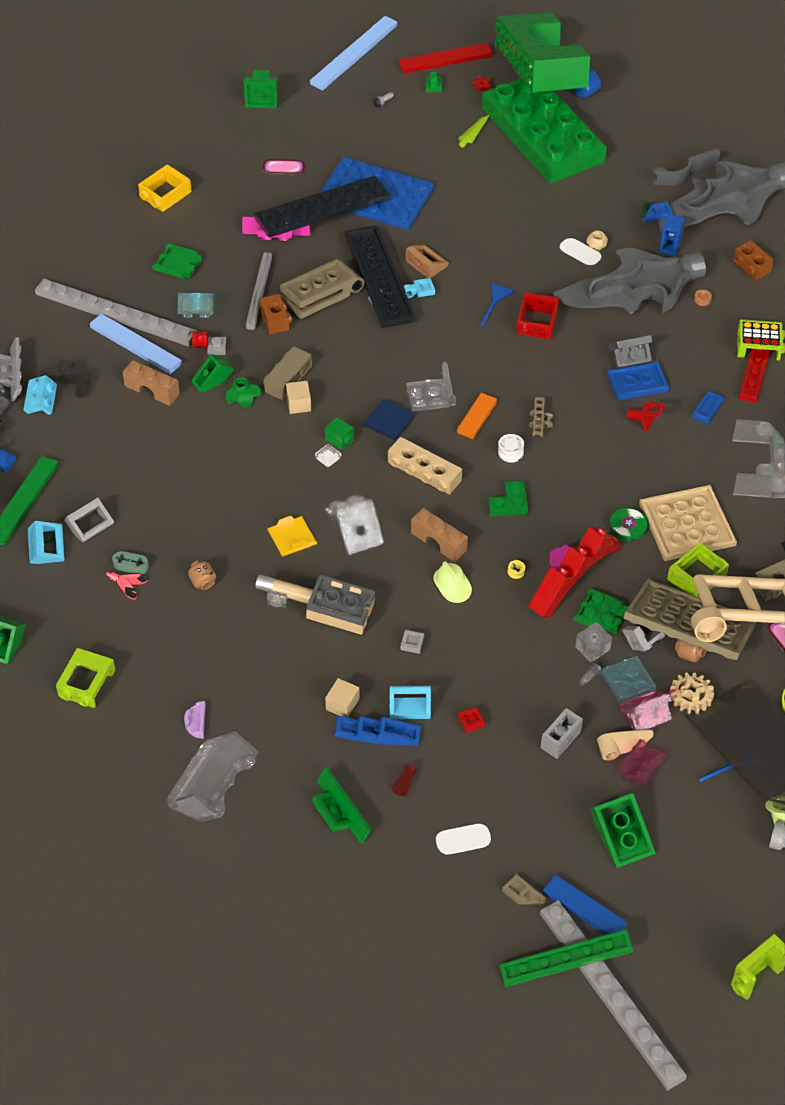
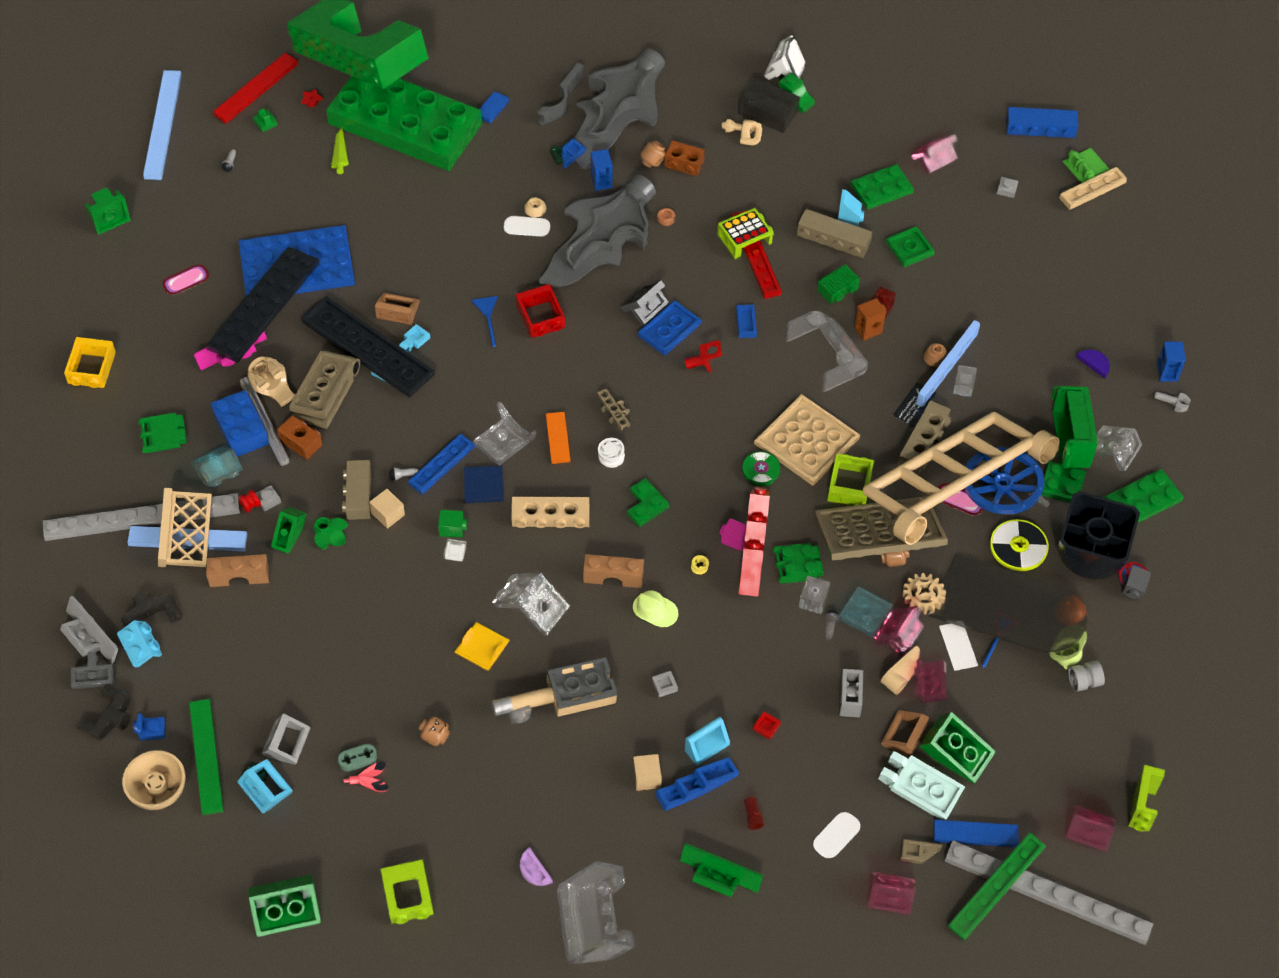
camera: 35 degrees left, 5 degrees up
light grey bracket [622,626,666,651] -> none
none -> tan fence [158,488,212,567]
none -> blue brick [210,390,269,458]
none -> tan hair [248,356,295,407]
none -> light grey piece [389,467,418,481]
none -> blue tile [408,433,475,495]
none -> blue tile [479,91,509,124]
none -> medium nougat head [640,140,666,168]
none -> clear pink bracket [868,872,916,915]
none -> light aqua tile [878,751,965,820]
none -> medium nougat tile [881,710,929,758]
none -> white sticker [939,621,978,671]
none -> clear pink bracket [1066,806,1116,852]

